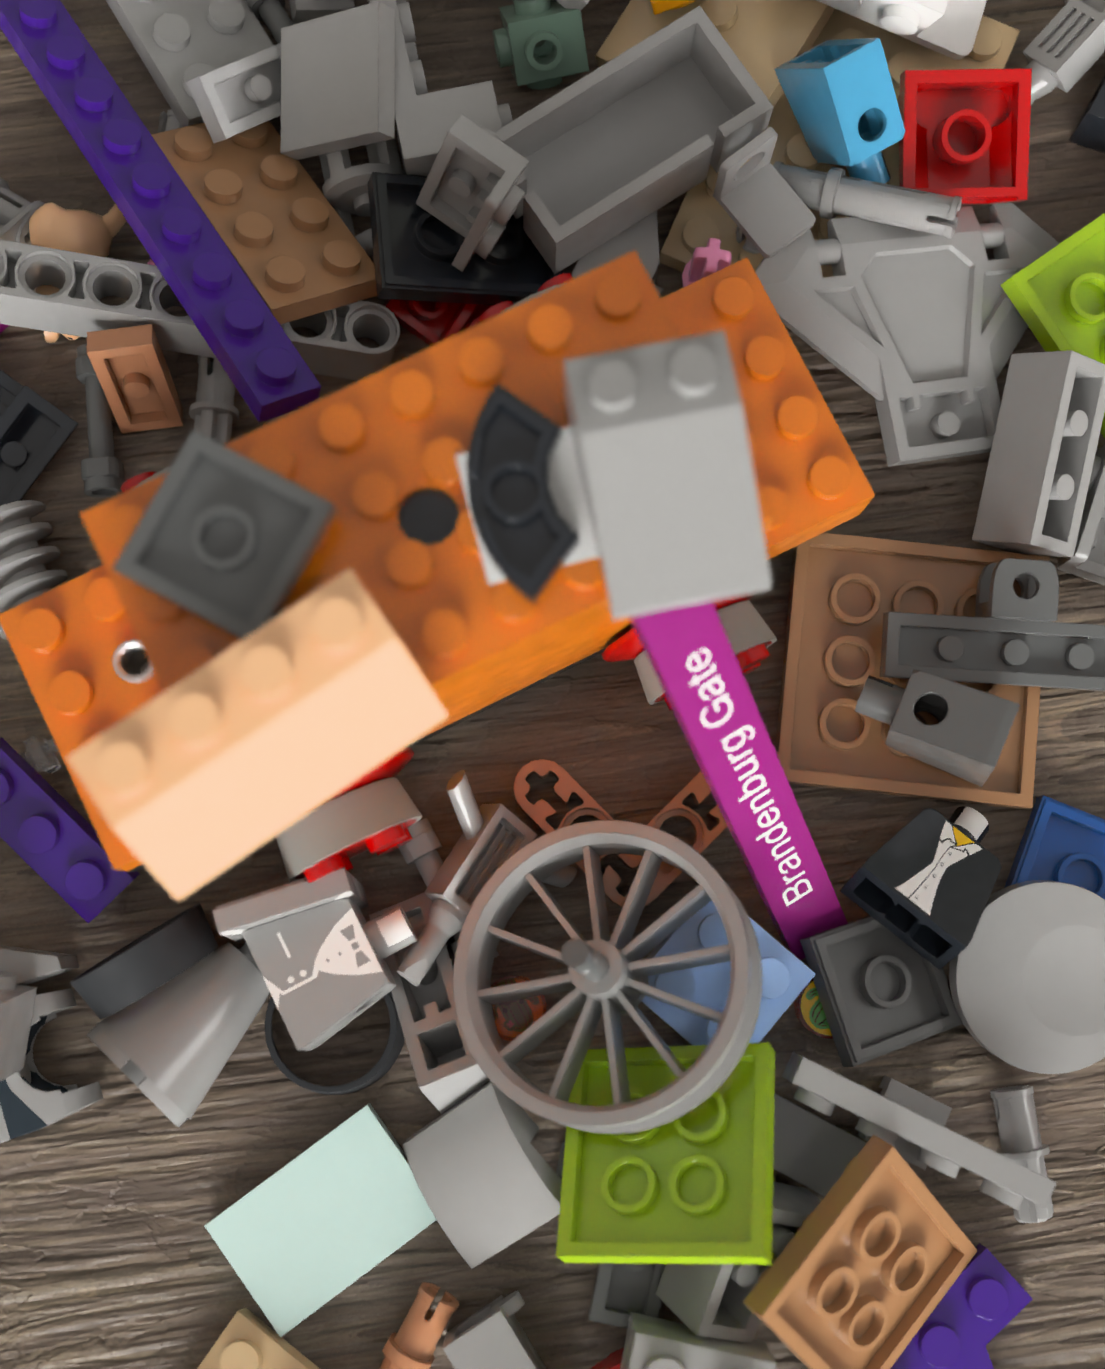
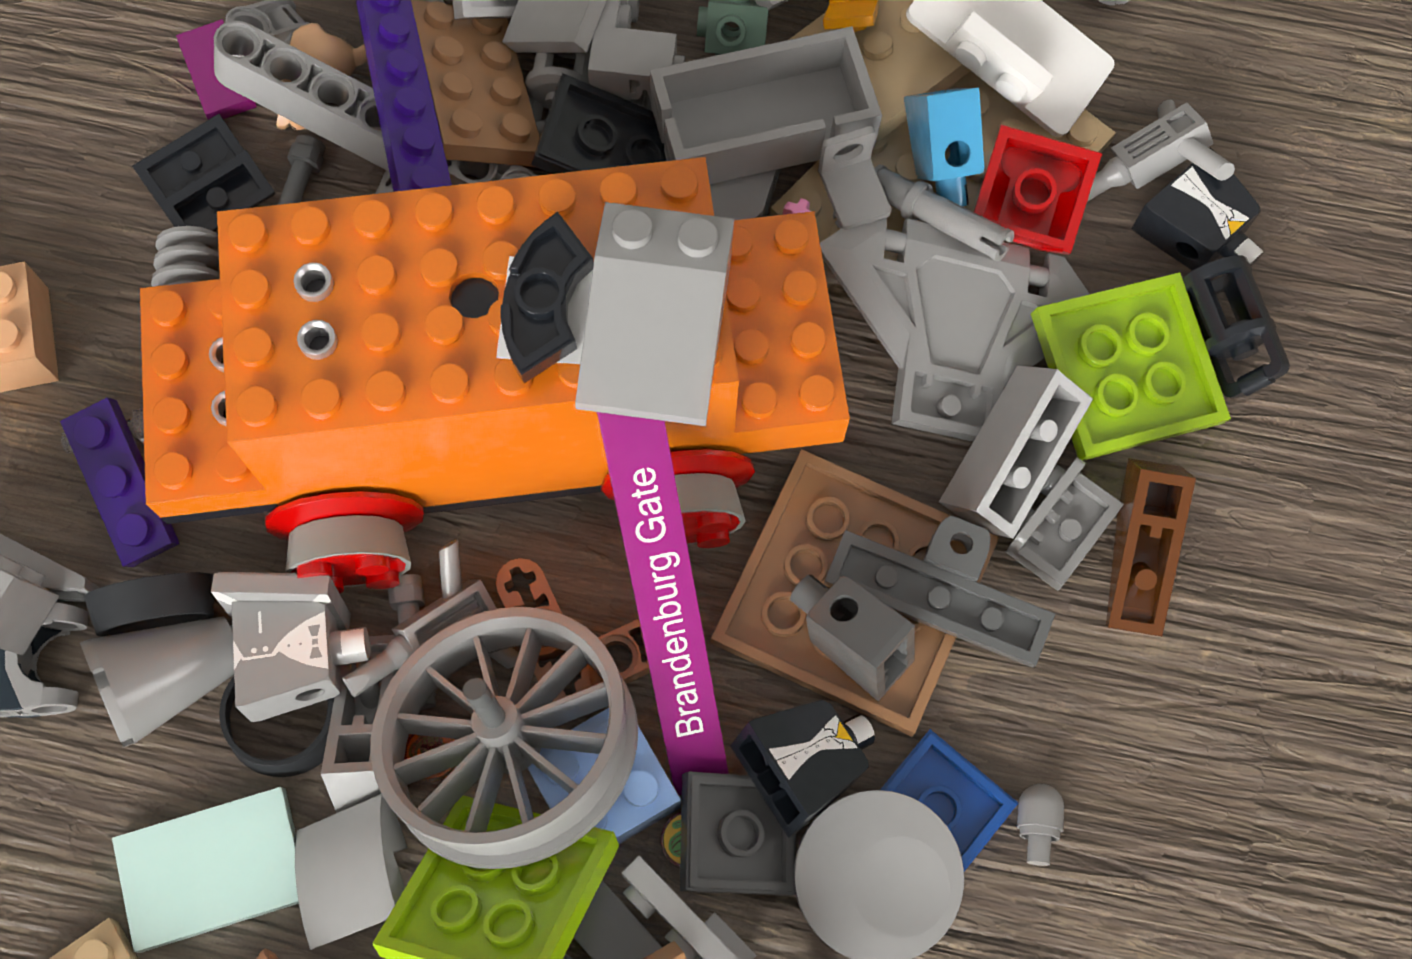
camera: 20 degrees right, 10 degrees down
light nougat slope [66,568,449,900] -> none
nougat plate [87,324,183,434] -> none
dark grey plate [112,430,338,640] -> none
light grey bracket [415,113,529,272] -> none

